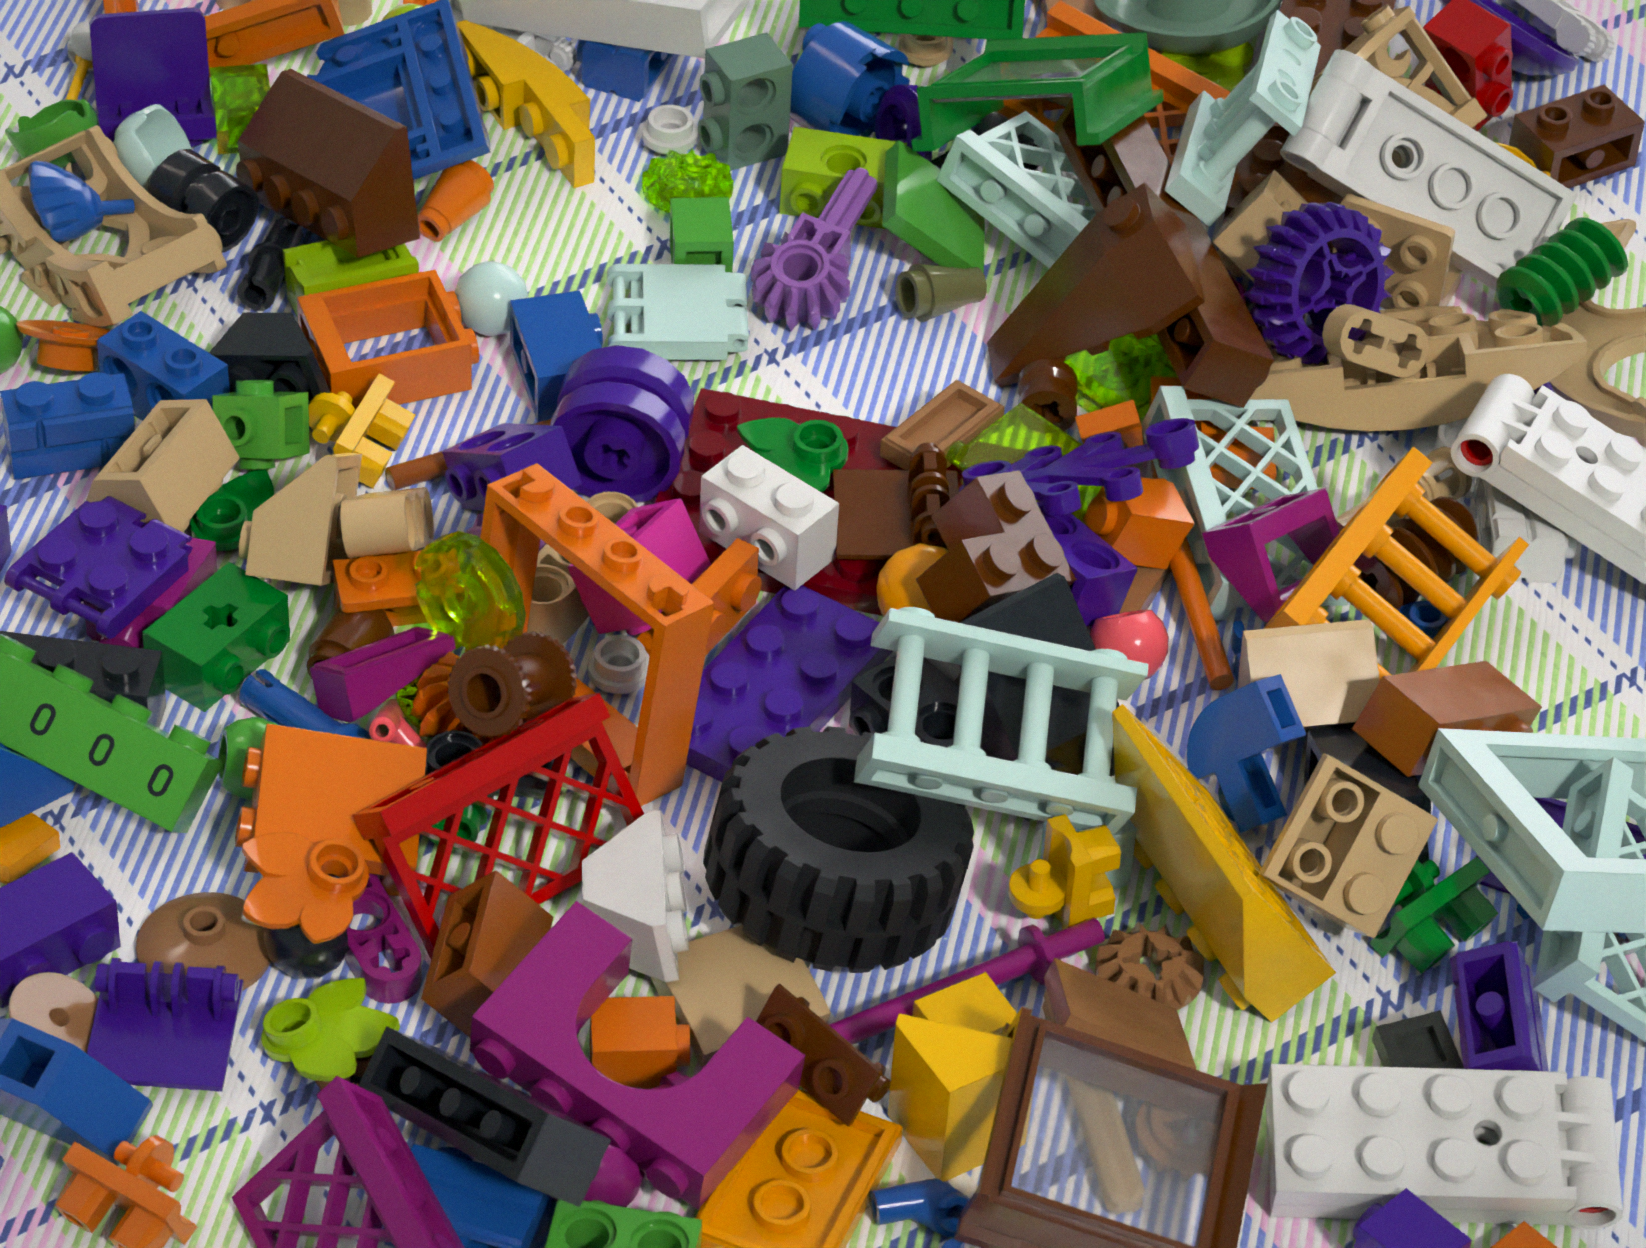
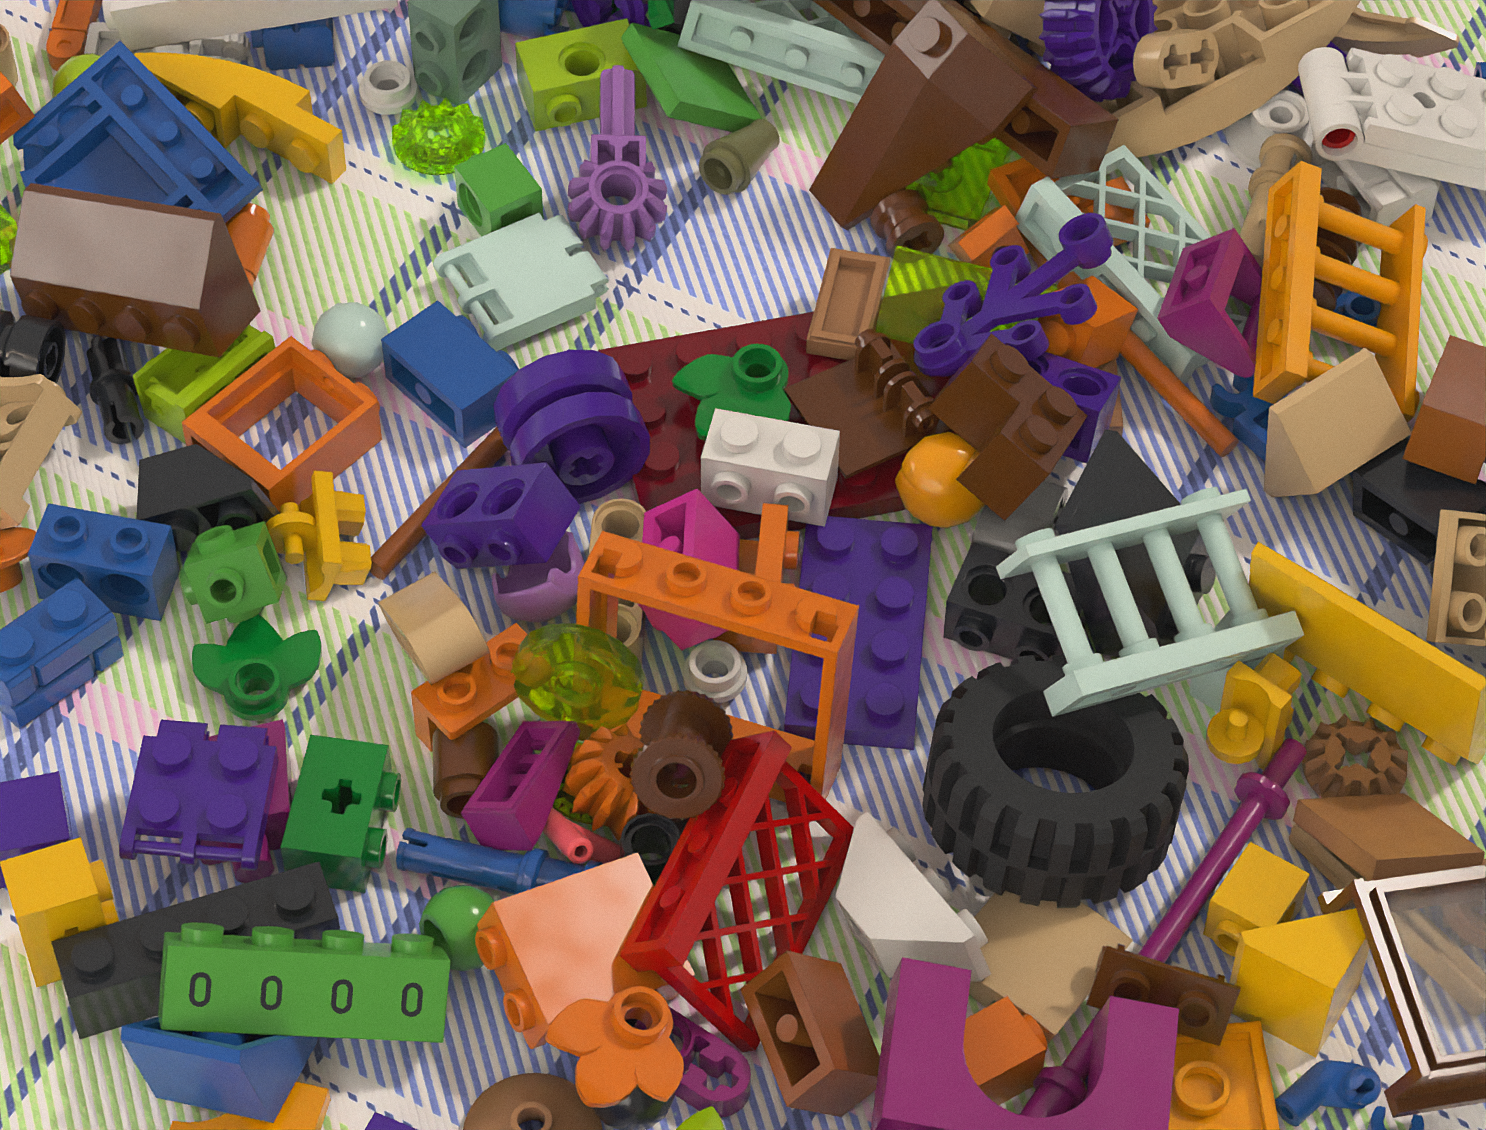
camera: 25 degrees left, 10 degrees up
tan slope [86,399,240,532] -> none
tan slope [239,452,362,586] -> none
coral piece [1089,610,1169,680] -> none
blue brick [1186,674,1307,834] -> none

